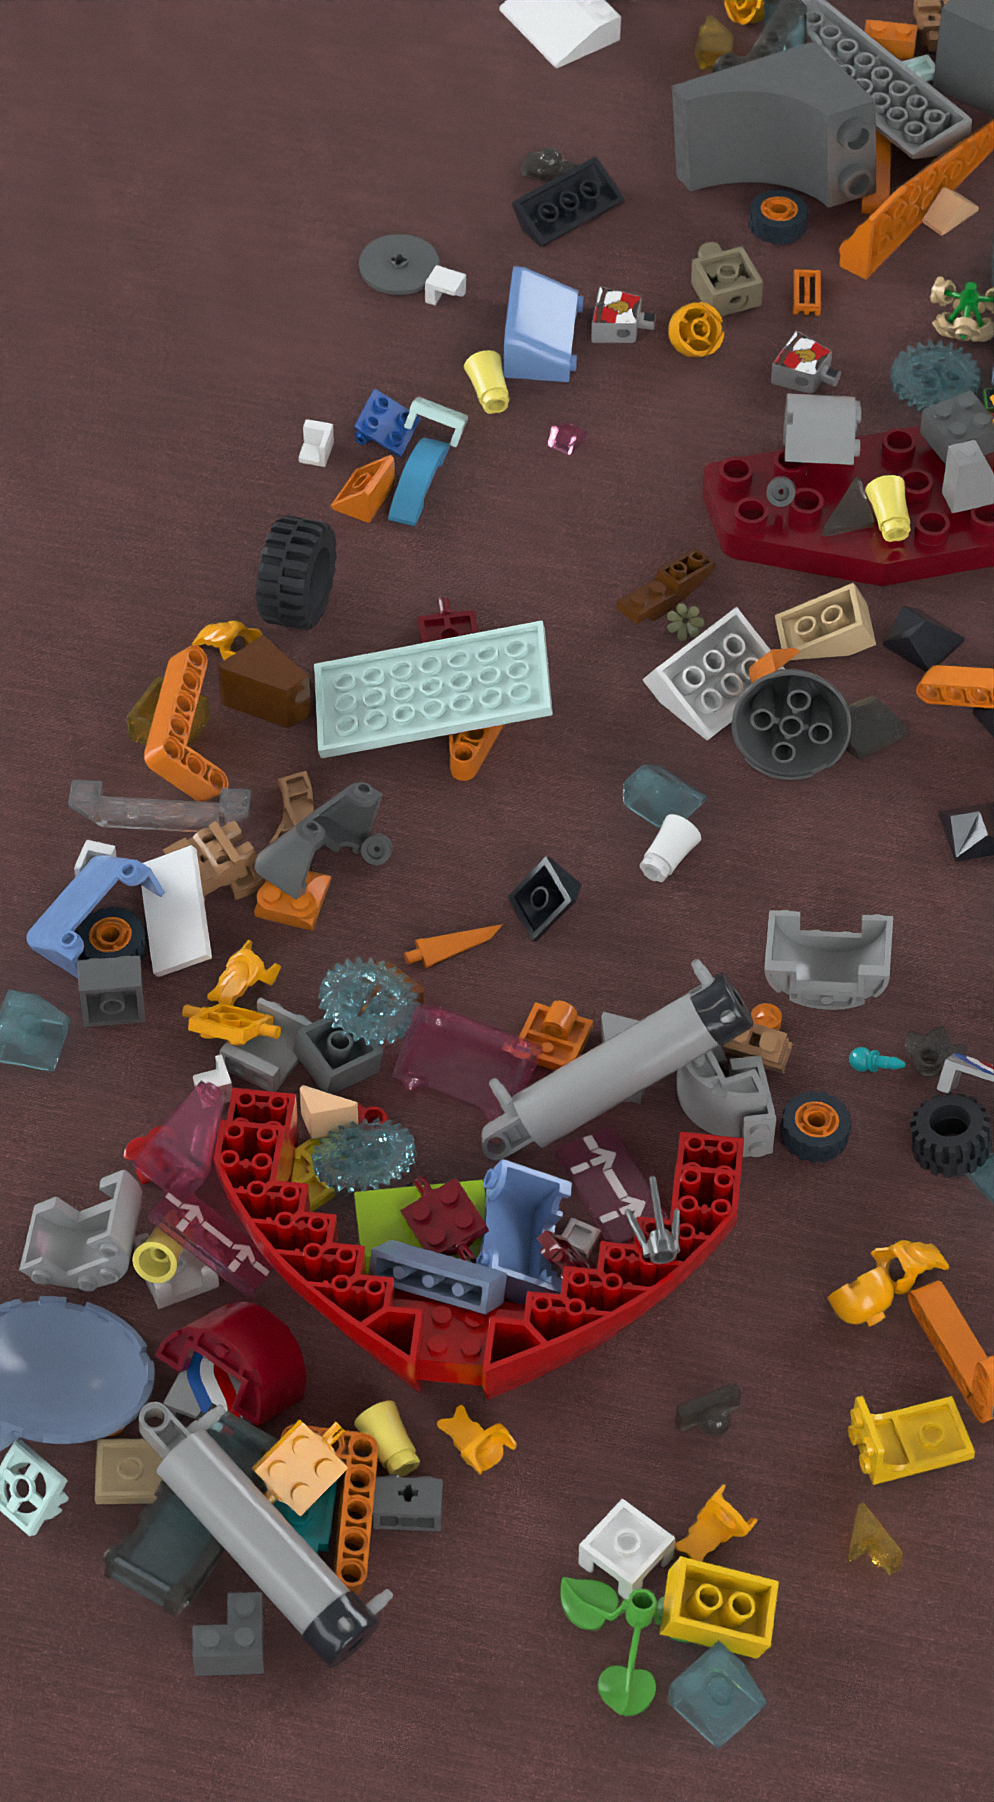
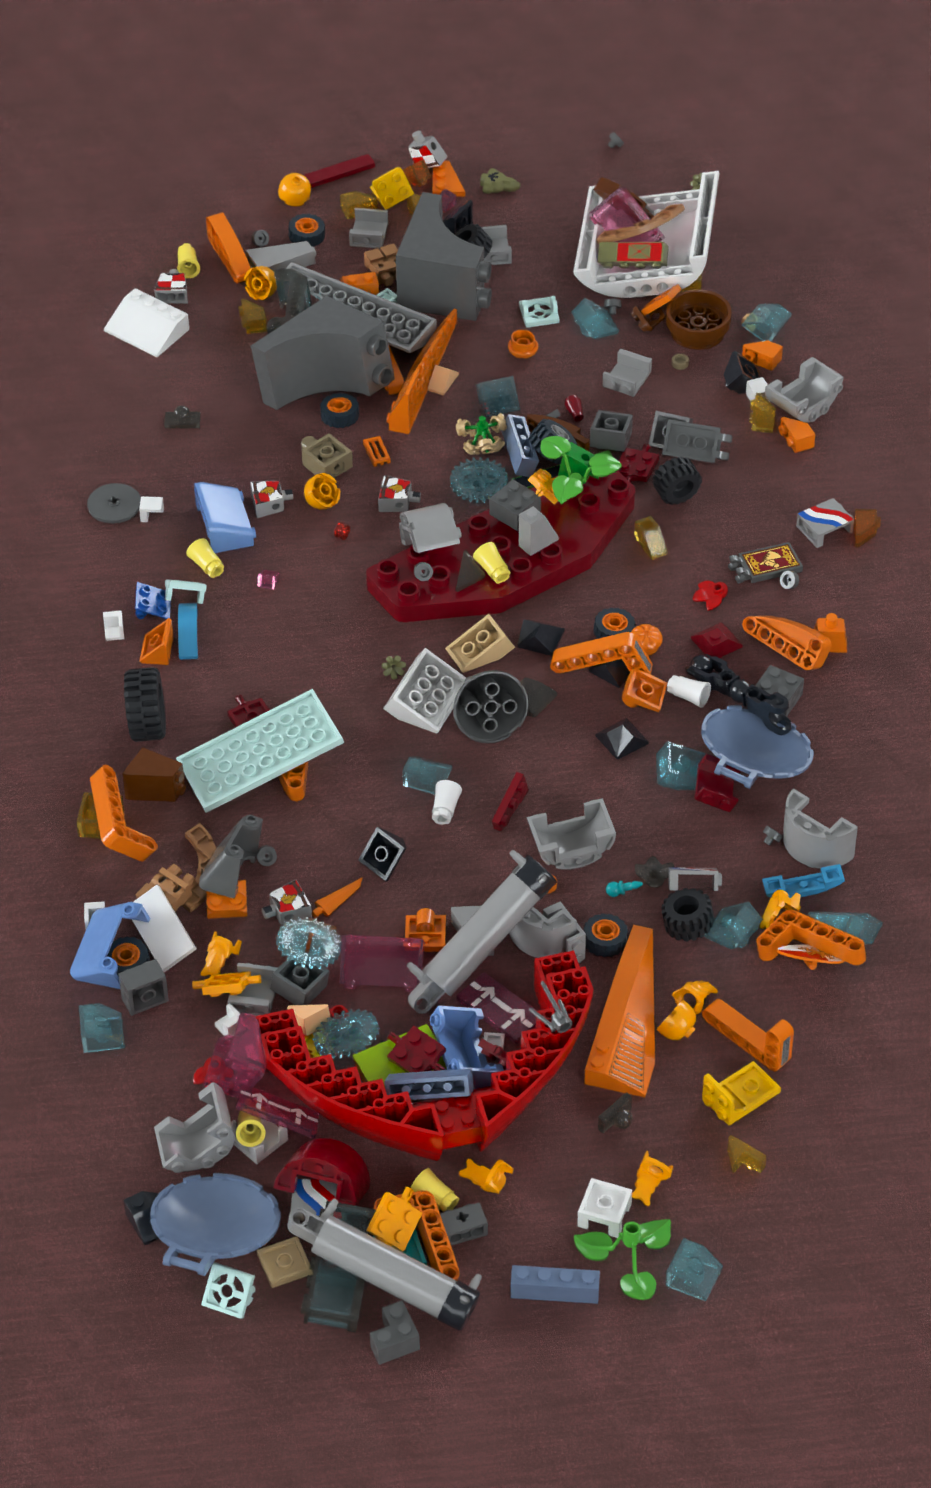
camera: 20 degrees left, 5 degrees down
clear slope [68,780,252,832] -> none
light orange hair [192,620,263,660] -> none
black slope [511,156,625,247] -> none
reddish brown slope [616,548,716,624] -> none
yellow brick [659,1557,779,1659] -> none
medium nougat hips [723,1023,793,1074] -> none
orange slope [748,648,799,684] -> none
none -> torso [262,879,312,925]
none -> clear red bush [334,522,350,540]
none -> dark red wing [492,772,529,832]
none -> sand blue brick [511,1265,600,1304]
none -> orange wedge [585,925,655,1097]

